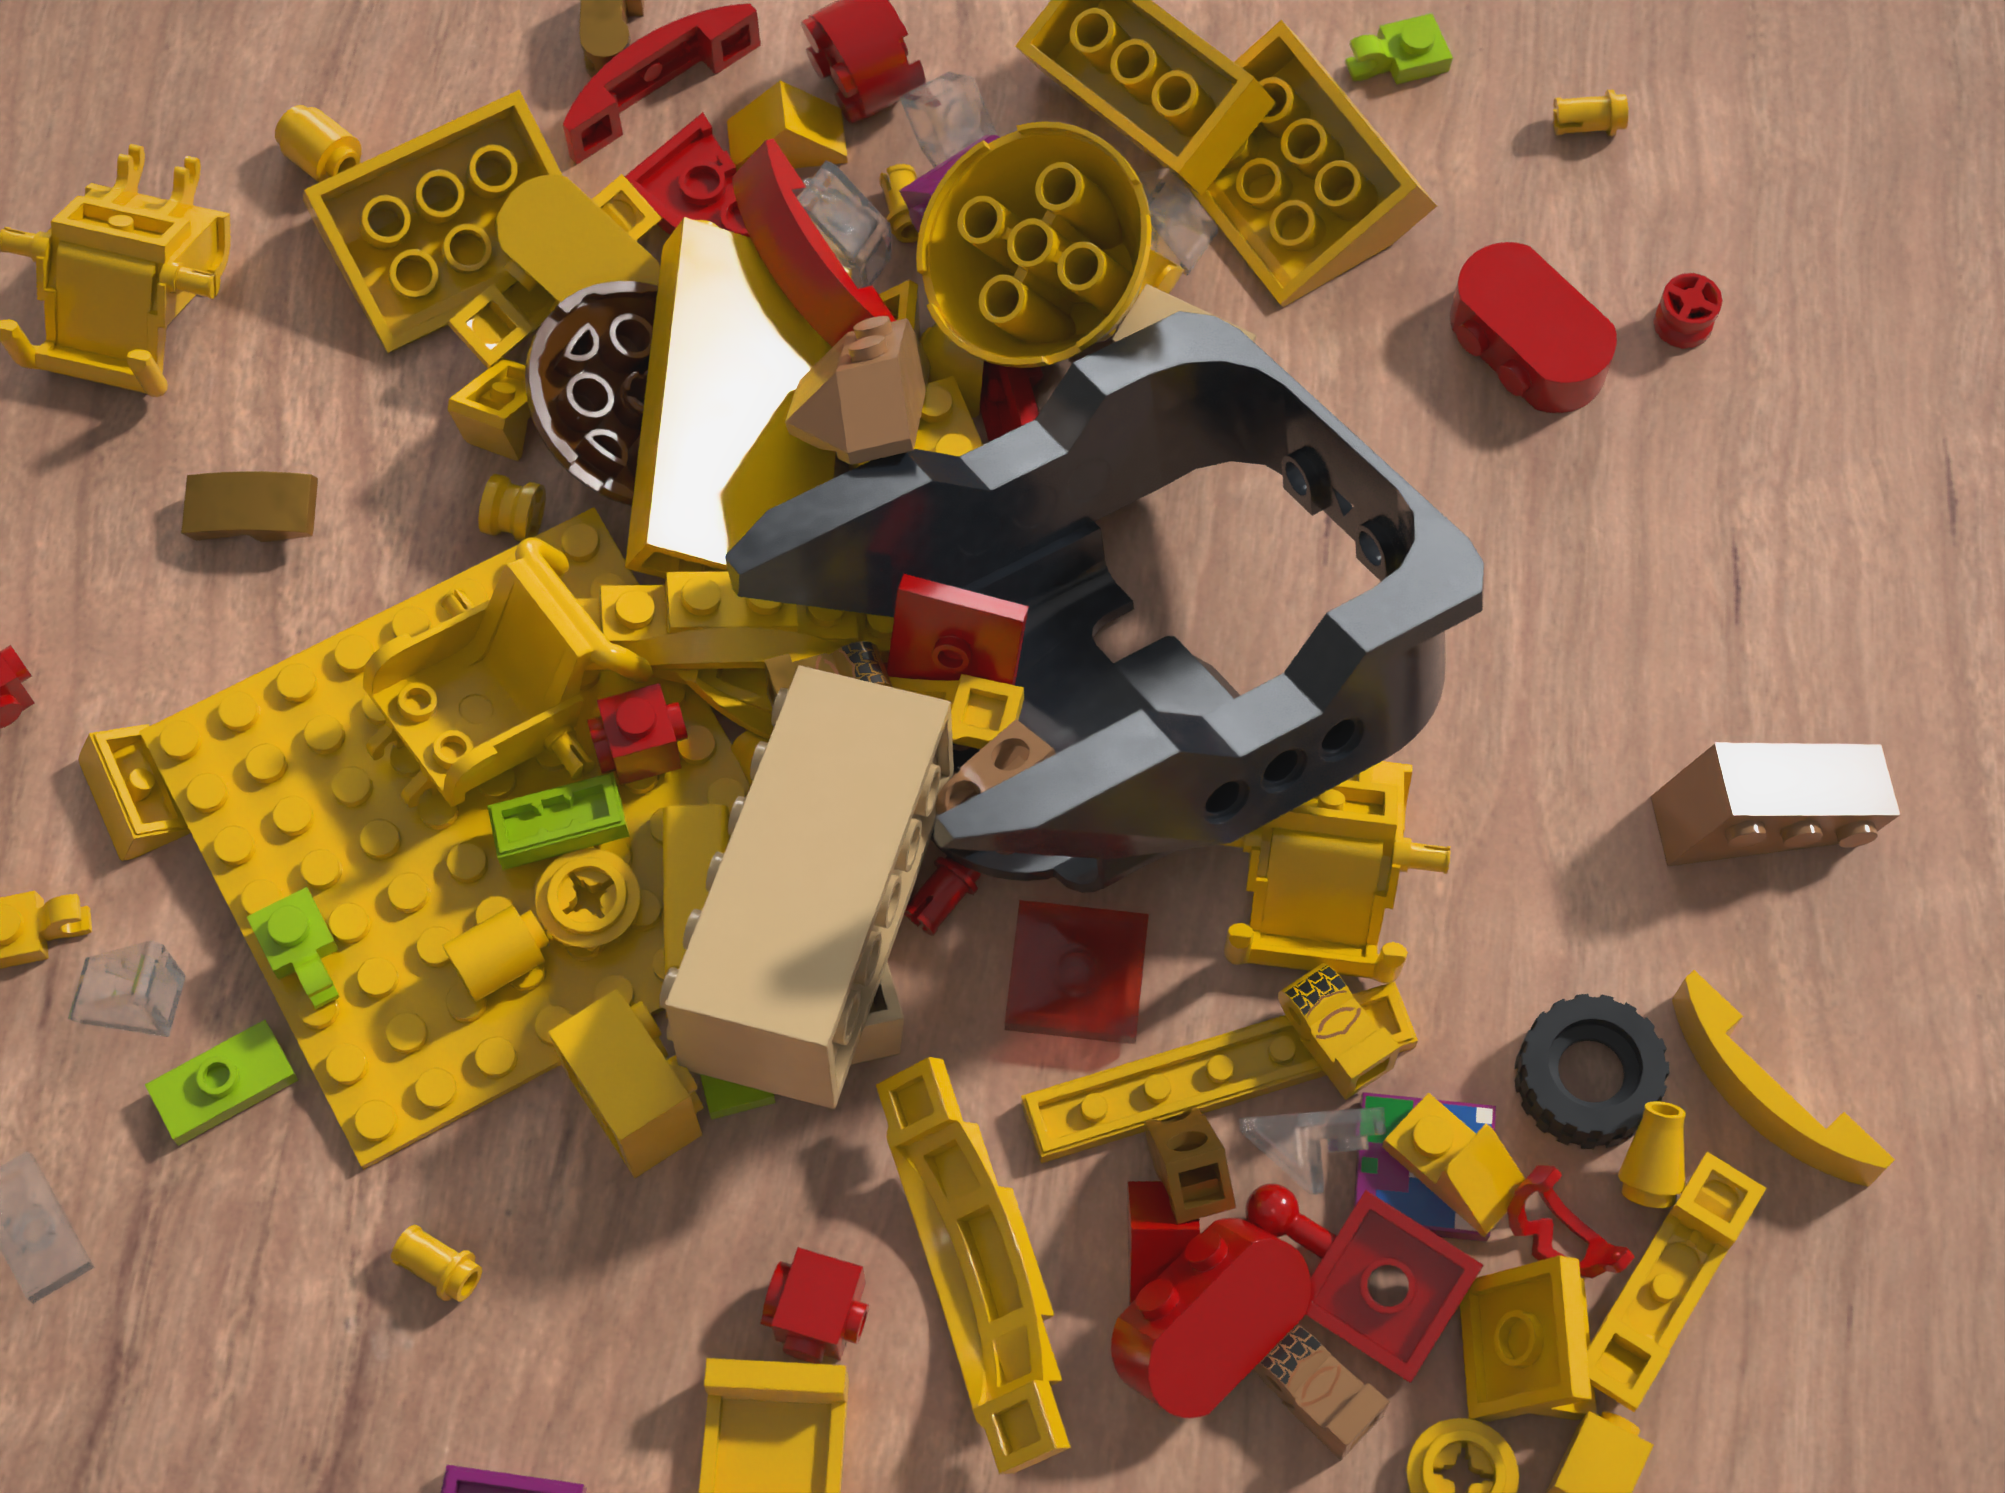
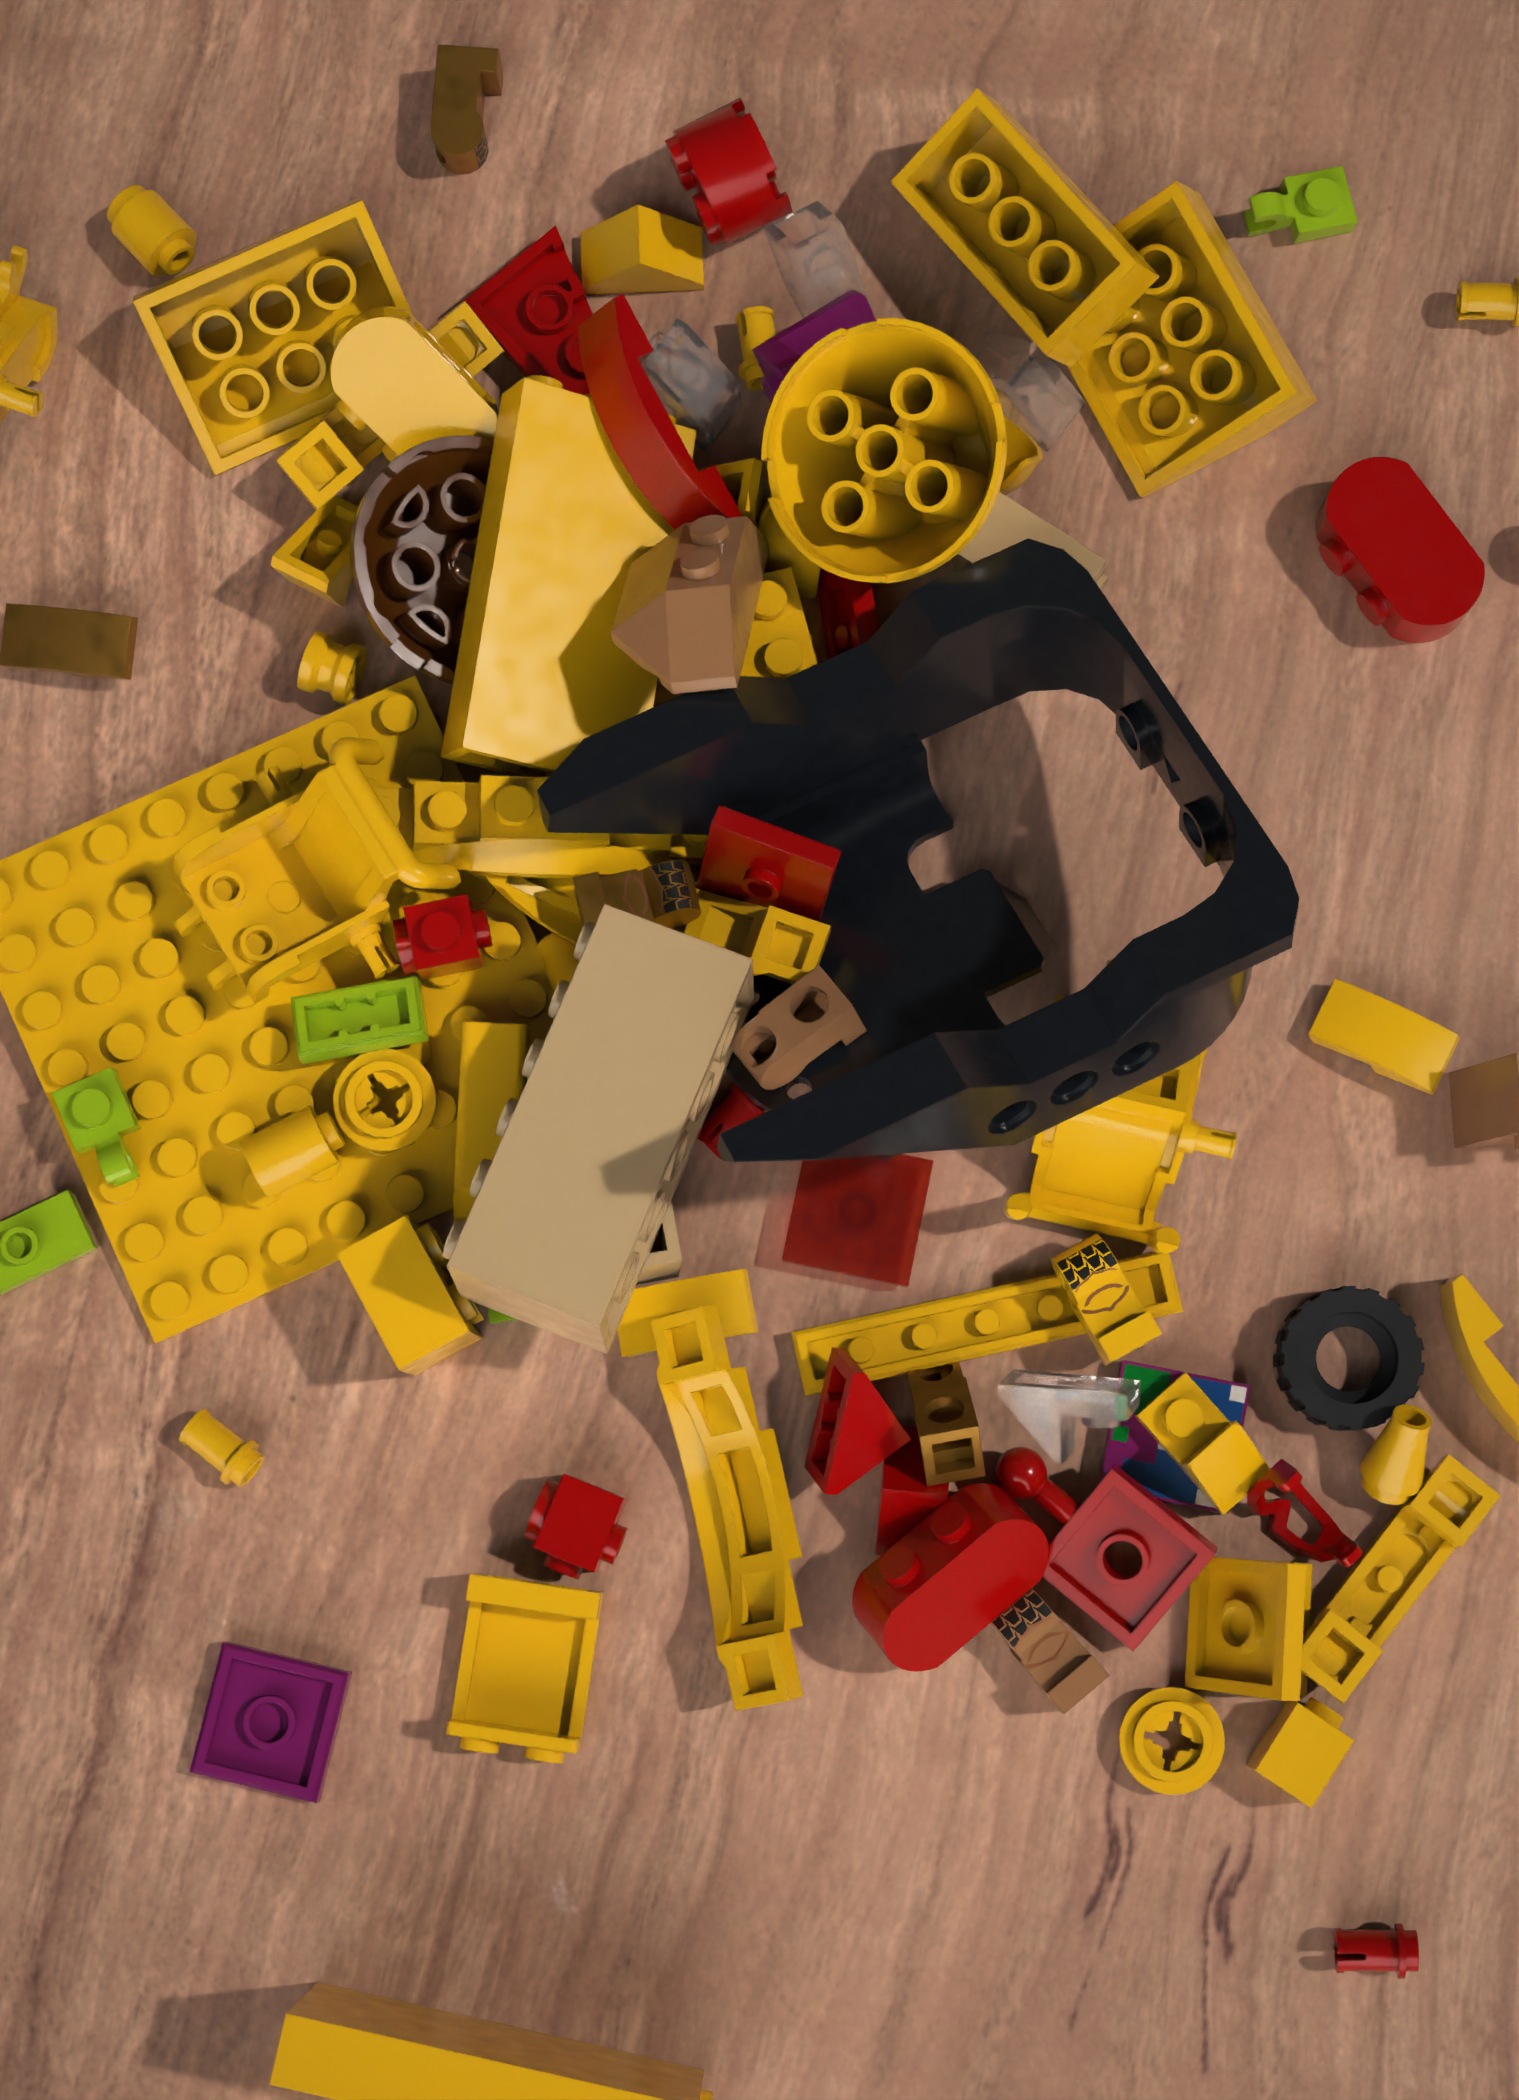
camera: 10 degrees right, 15 degrees up
red slope [563,3,761,165] -> none
none -> yellow slope [617,1269,759,1357]
none -> red slope [804,1347,911,1495]
none -> yellow slope [1308,978,1460,1095]

